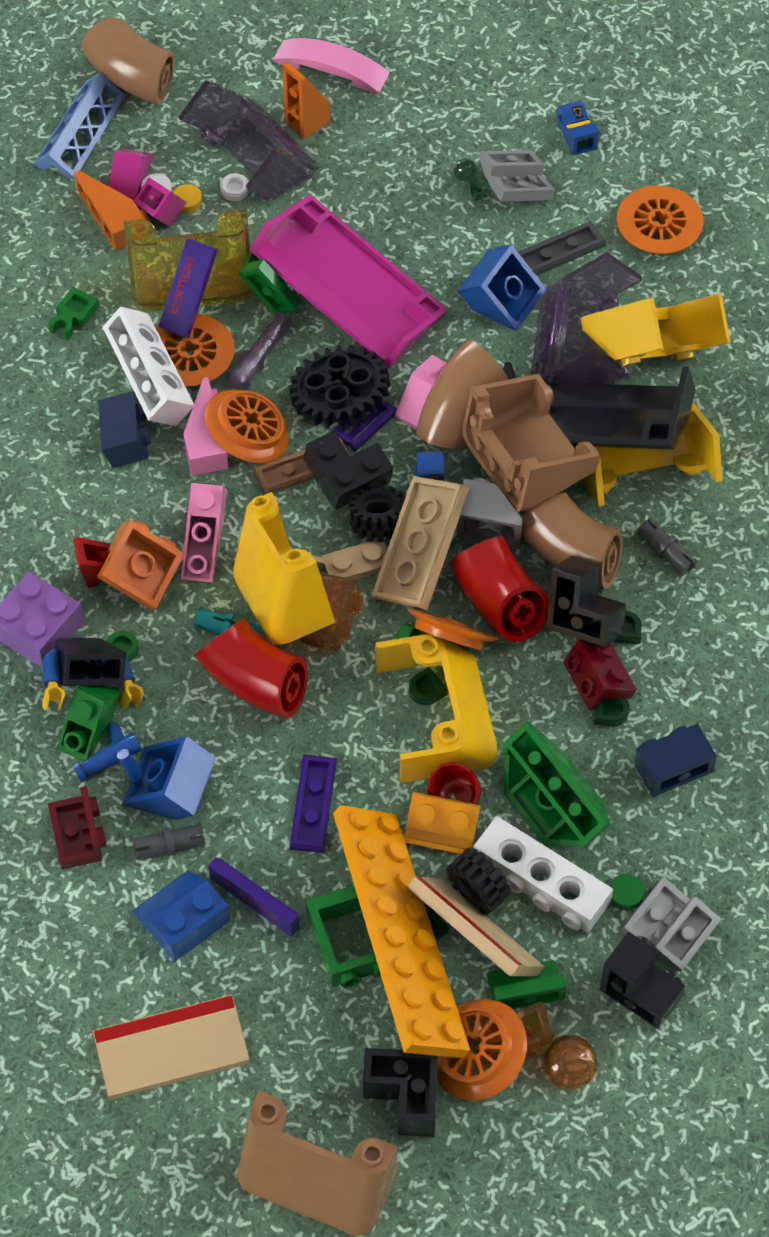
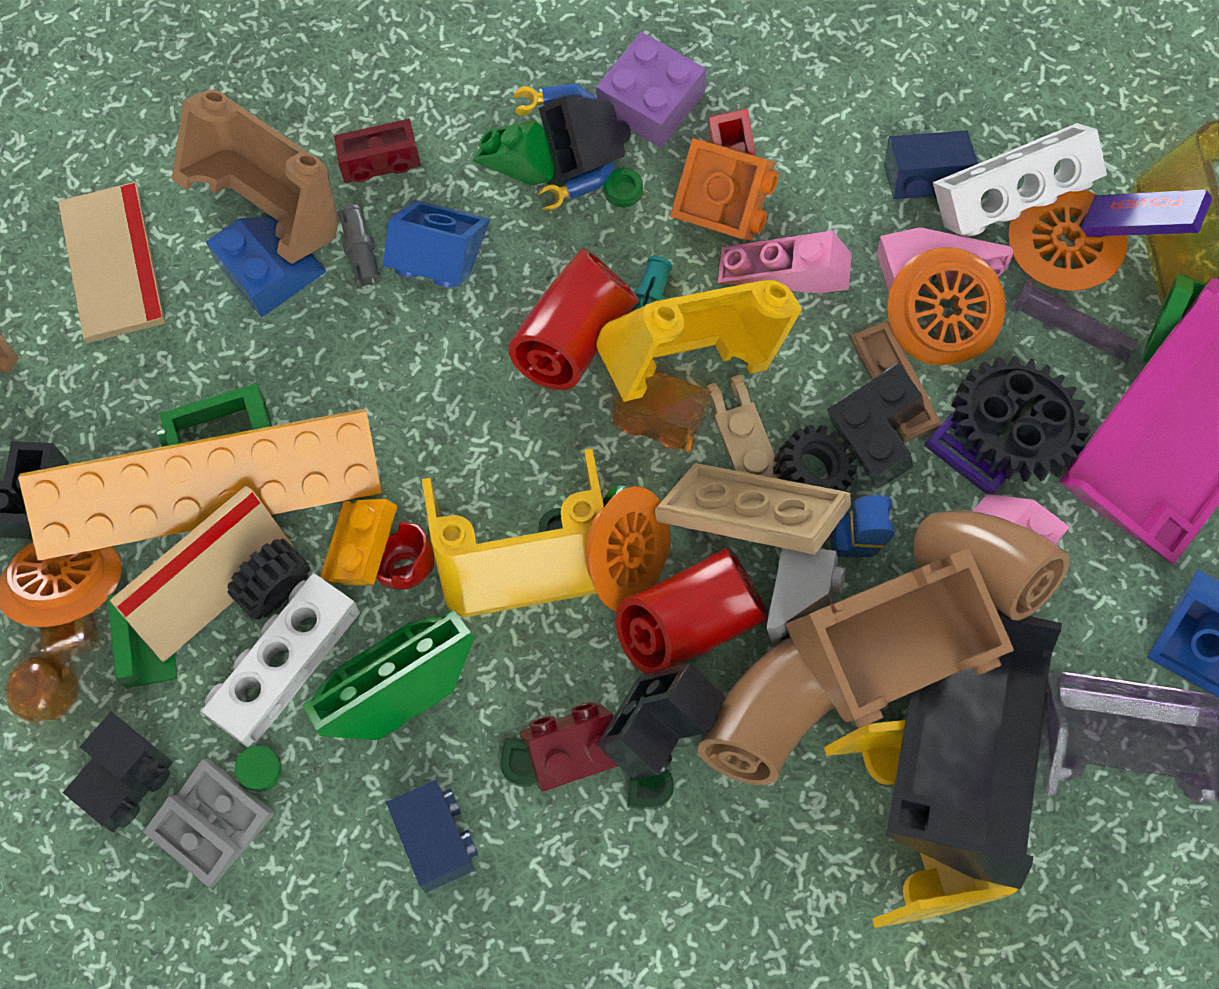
camera: 95 degrees right, 10 degrees up
green plate [49,287,99,340] -> none
blue piece [73,722,143,782] -> none
dark purple tile [208,857,299,937] -> none
dark purple tile [290,755,337,853] -> none
yellow windscreen [580,293,731,366] -> none
dark grey pin [637,518,697,576] -> none
none -> medium nougat windscreen [171,90,339,264]

